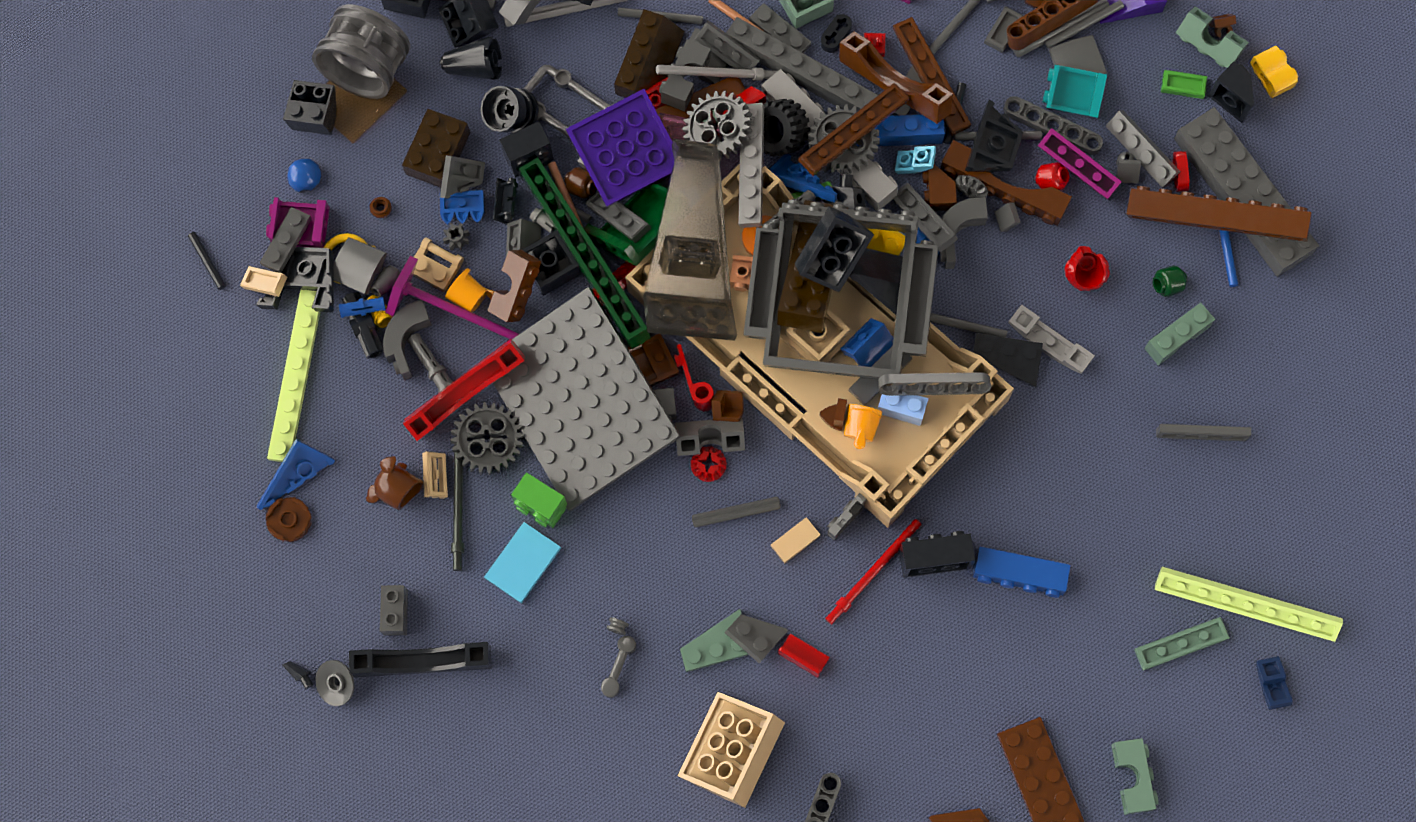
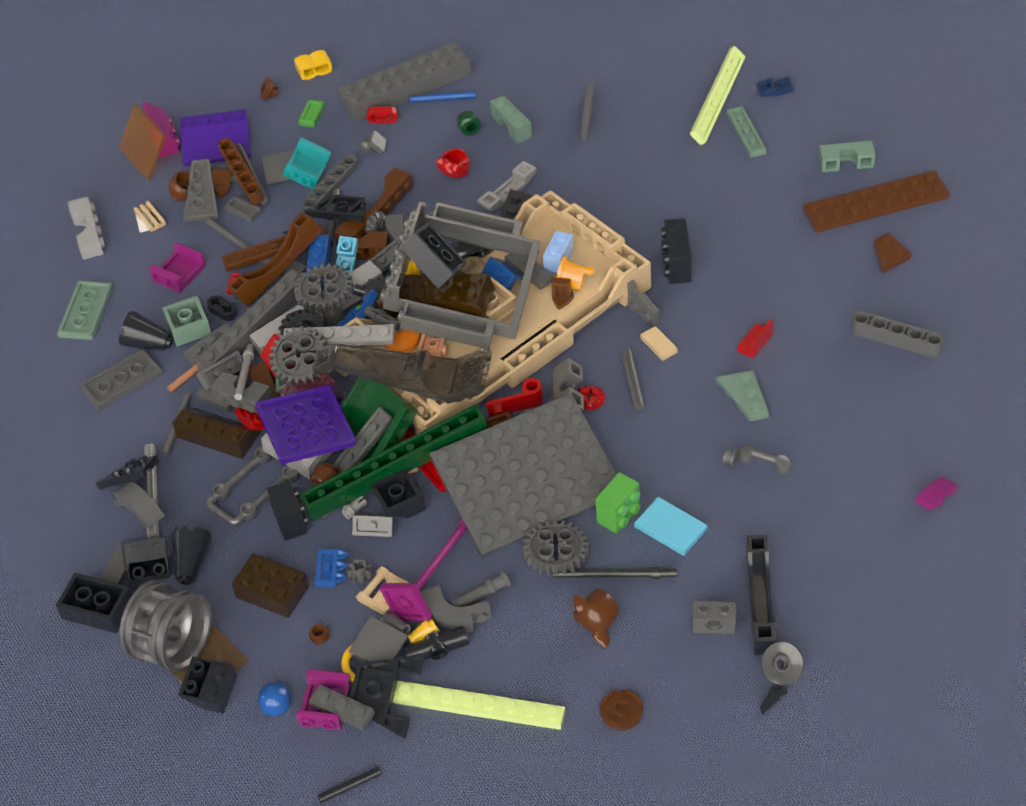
camera: 85 degrees left, 25 degrees down
tan tile [240,266,287,297] -> none
blue wing [257,439,335,510] -> none
blue pin [339,297,386,318] -> none
red arch [403,339,525,441] -> none
tan tile [422,451,448,499] -> none
dark grey wing [440,156,485,199] -> none
light orange hat [445,268,494,313] -> none
black wheel [480,86,539,133] -> none
arch [487,250,541,322] -> none
black hinge [493,178,518,225] -> none
tan slope [678,692,785,808] -> none
reddish brown panel [711,390,744,422] -> none
dark grey wing [725,614,788,663] -> none
reddish brown tile [798,83,909,176] -> none
red bar [825,519,922,625] -> none
dark grey beam [878,372,991,396] -> none
blue brick [973,547,1070,598] -> none
dark grey tile [994,203,1021,232] -> none
red head [1035,162,1069,190] -> none
magenta brick [1038,128,1122,200] -> none
dark grey bar [1044,0,1124,49] -> none
plate [1106,110,1180,188] -> none
reddish brown brick [1127,186,1312,242] -> none
sand green arch [1176,6,1249,68] -> none
black slope [1208,61,1254,123] -> none

